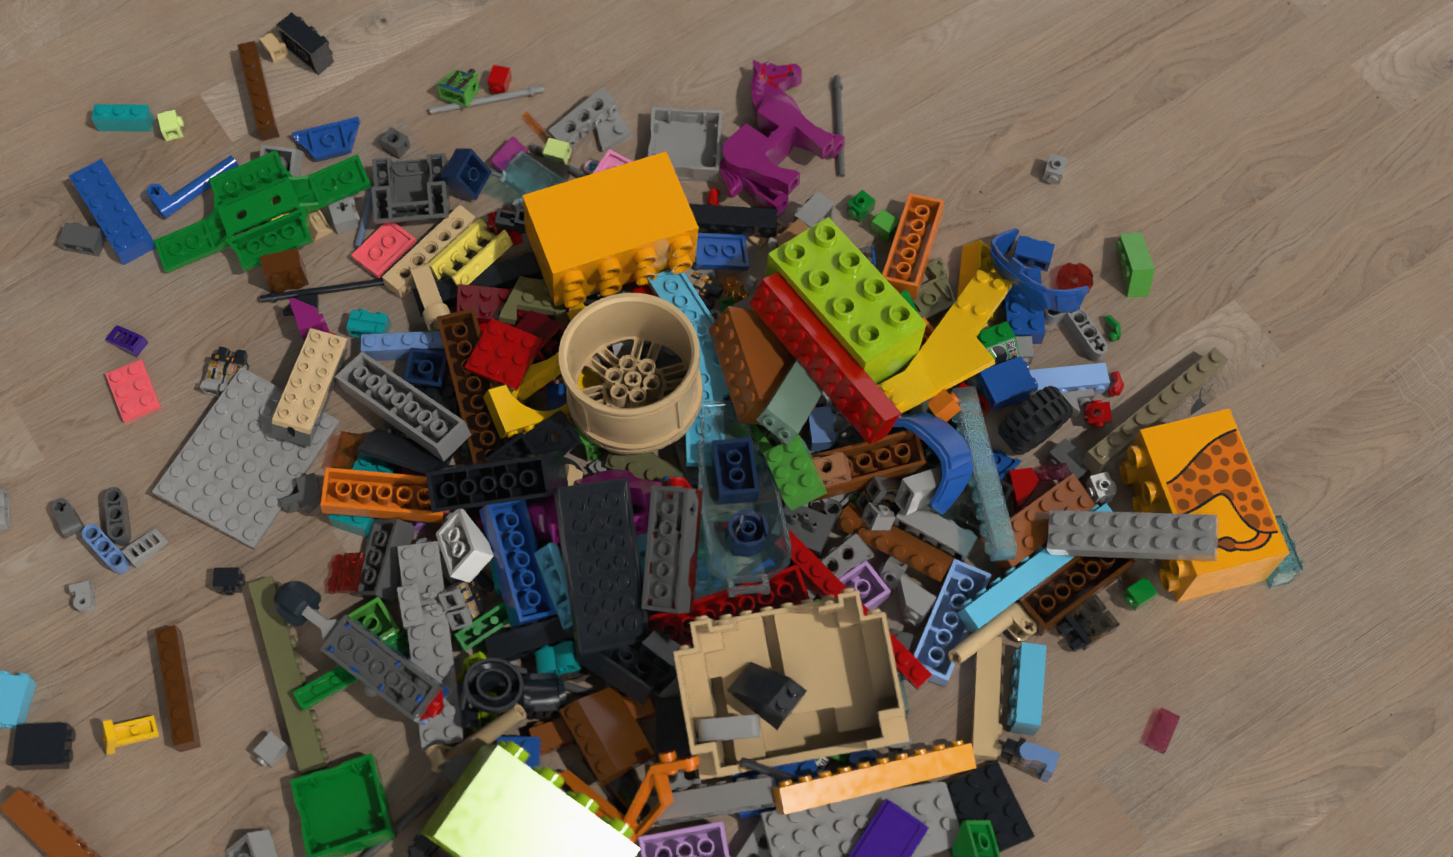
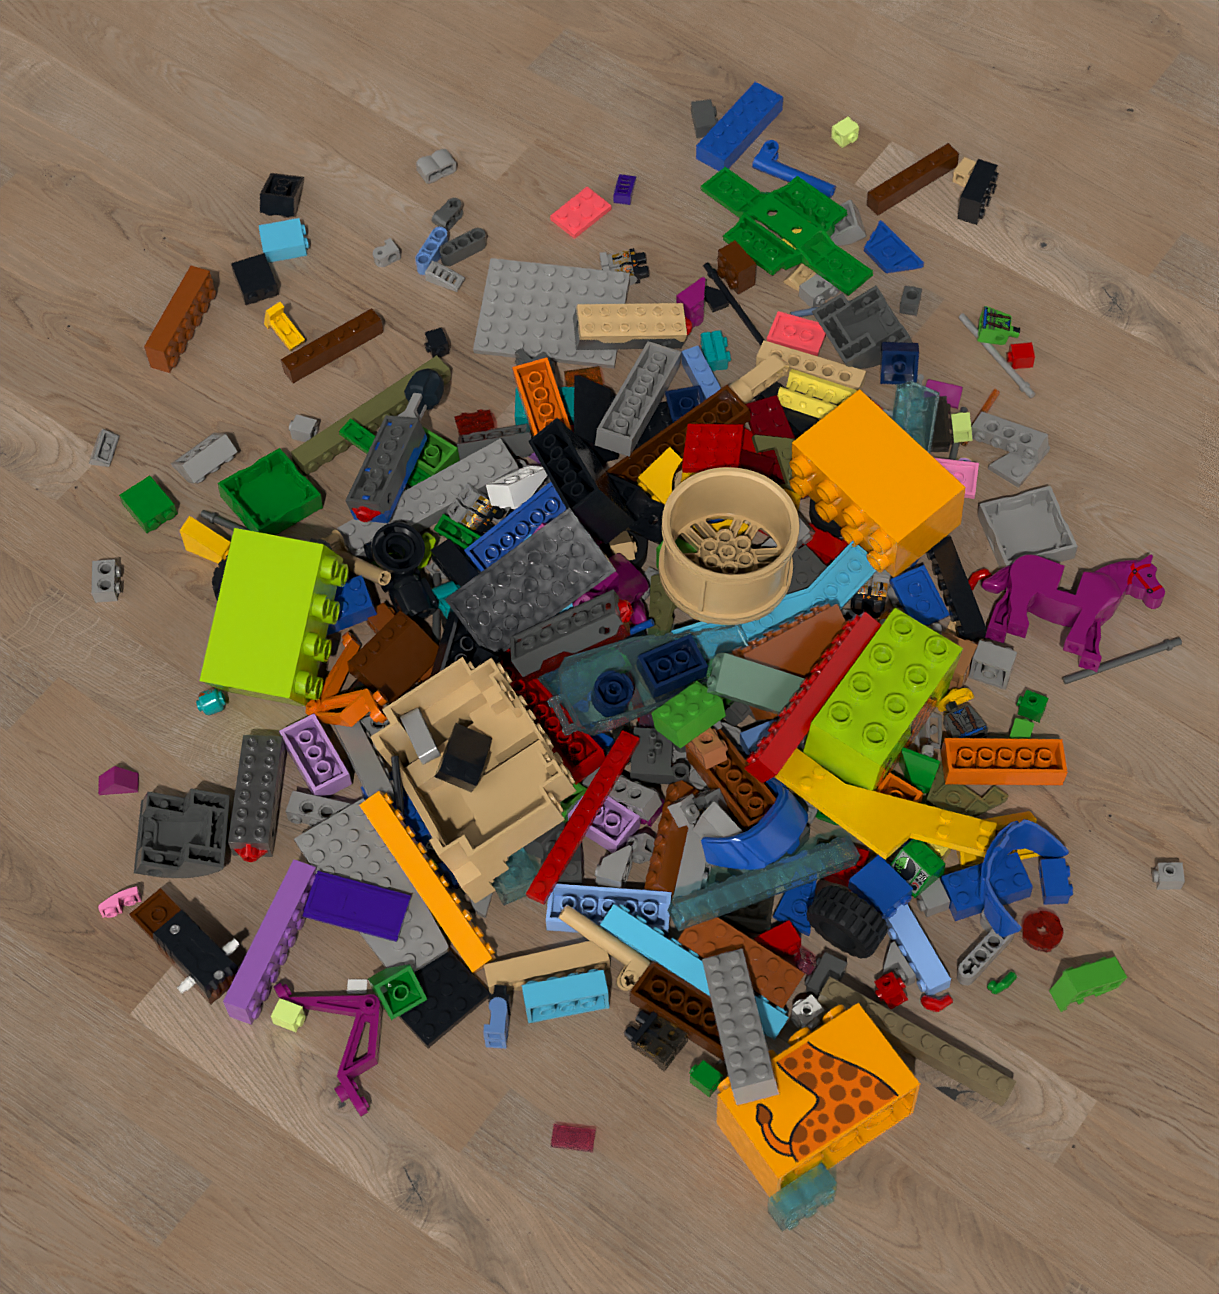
camera: 75 degrees right, 5 degrees down
teal brick [92,104,154,132] -> none
light grey hinge [397,584,439,629] -> none
orange brick [926,389,962,422] -> none

